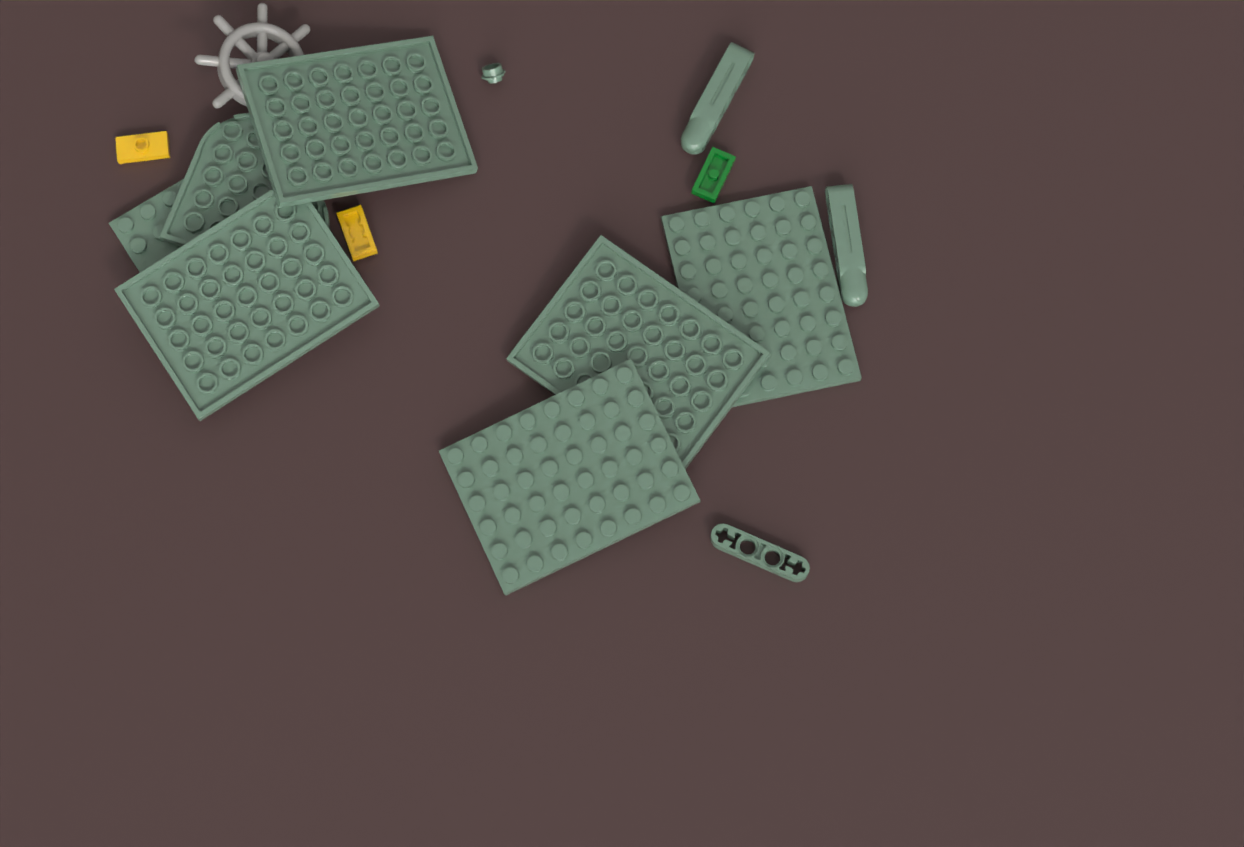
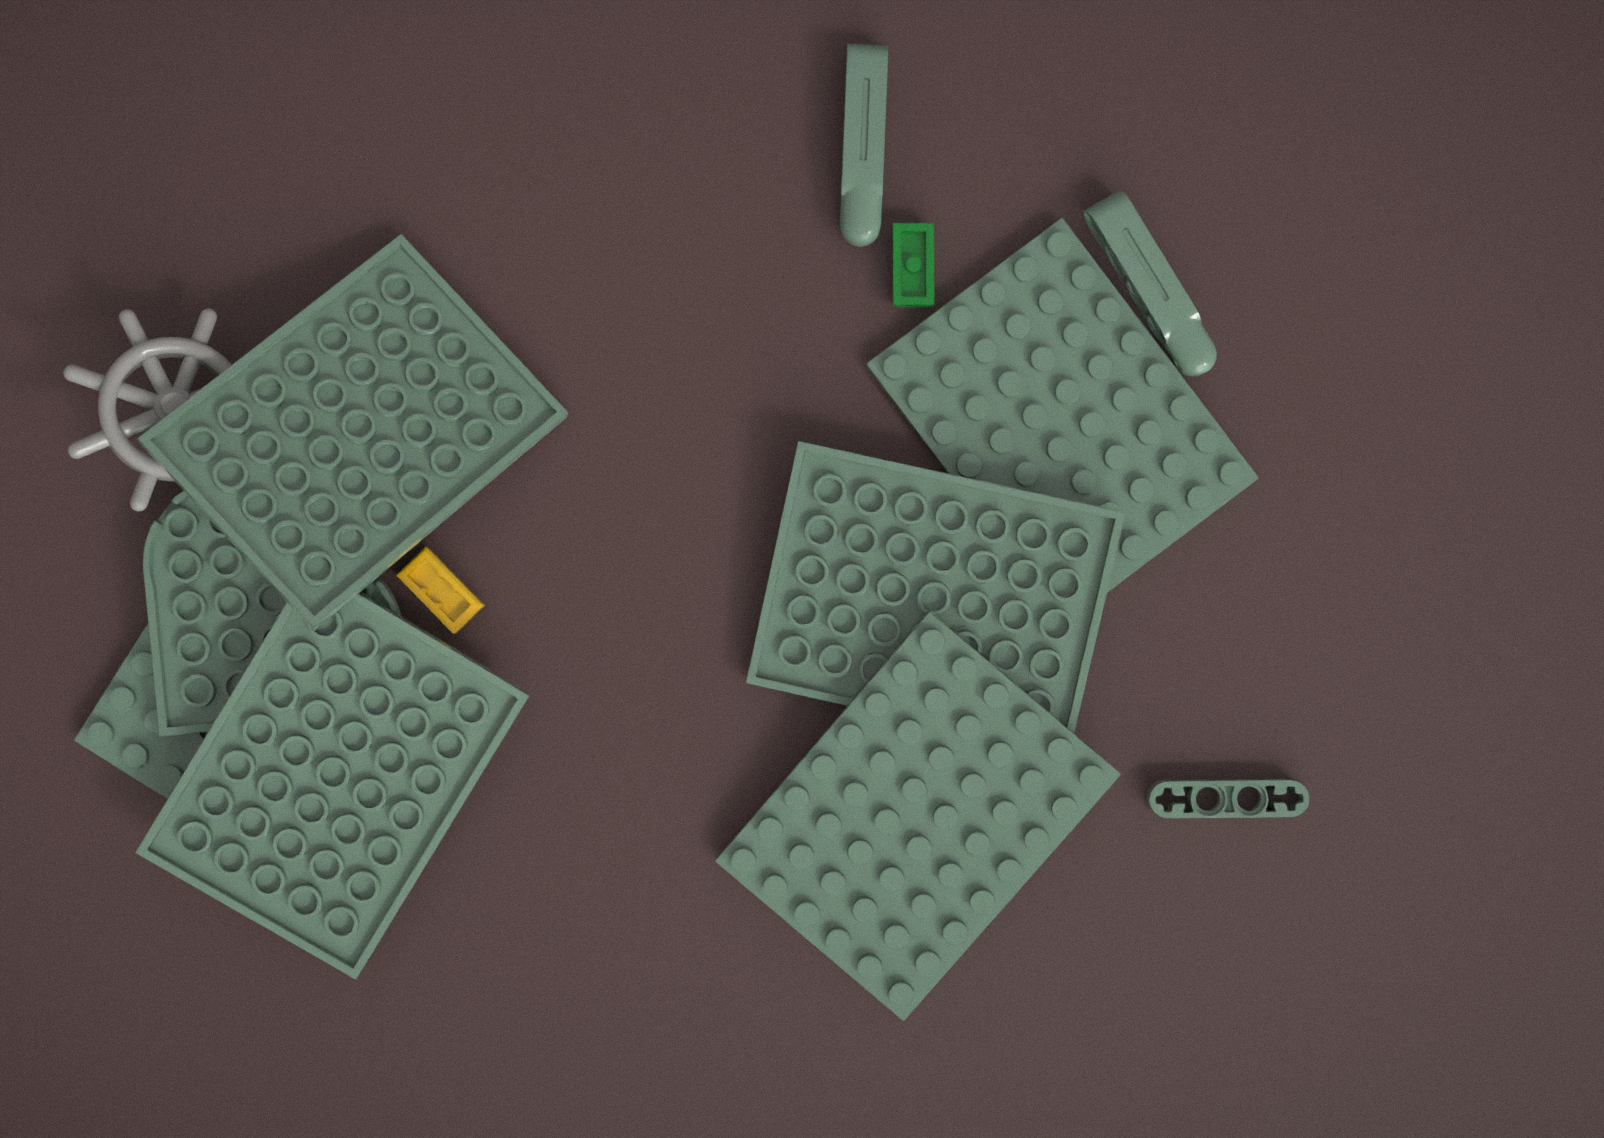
camera: 30 degrees left, 15 degrees up
yellow plate [115,131,170,164] -> none
sand green plate [481,63,506,84] -> none

